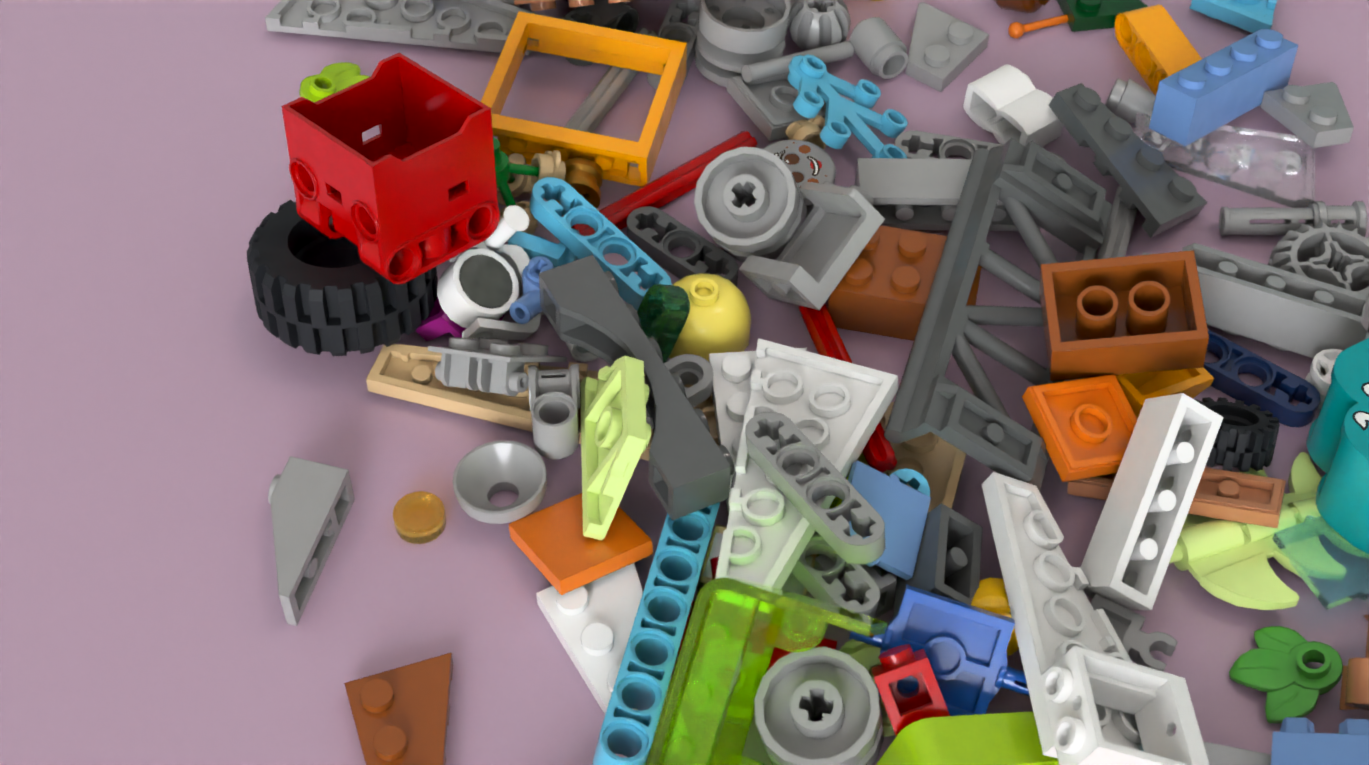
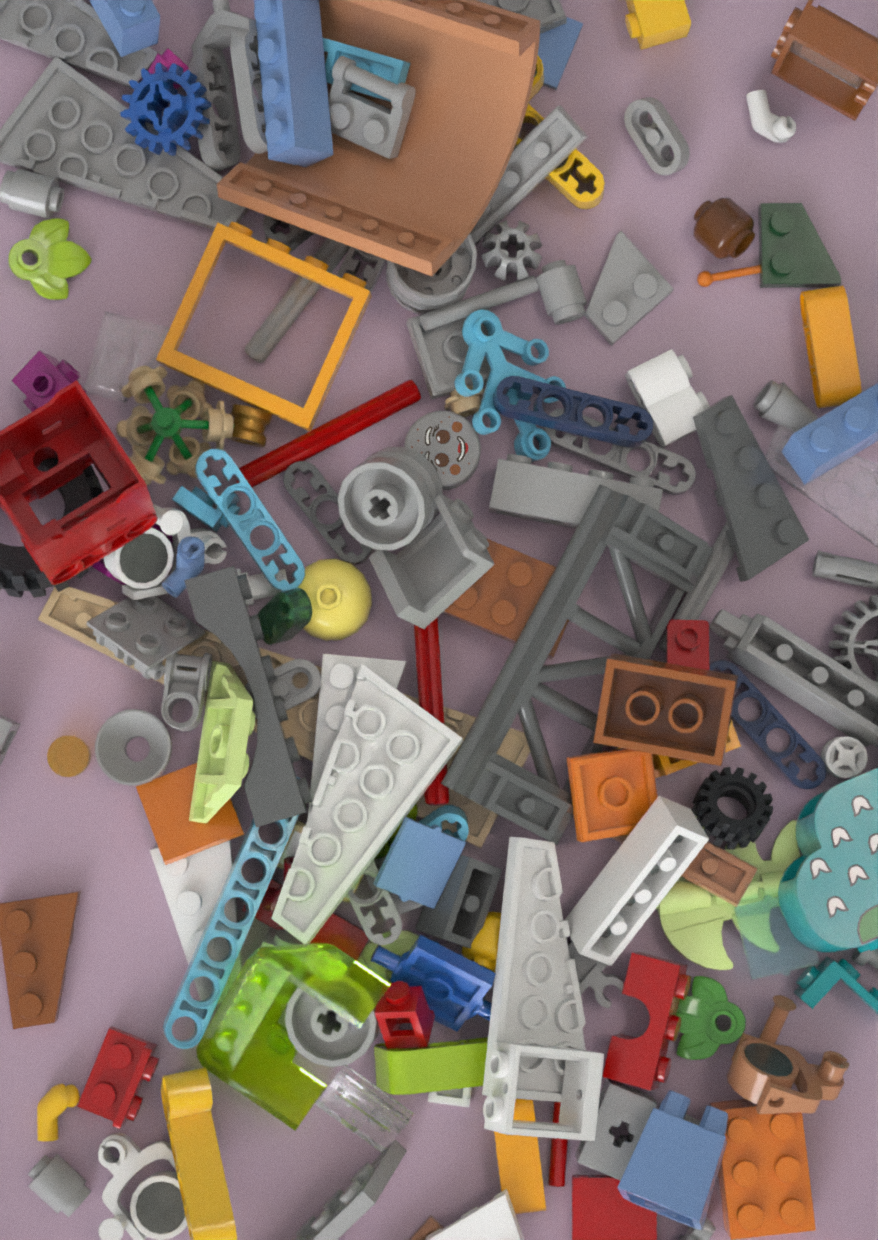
camera: 15 degrees right, 35 degrees up
light grey beam [745,412,885,564] -> none
none -> light grey brick [0,169,64,219]
none -> dark blue beam [493,376,653,448]
none -> red arch [602,952,691,1091]

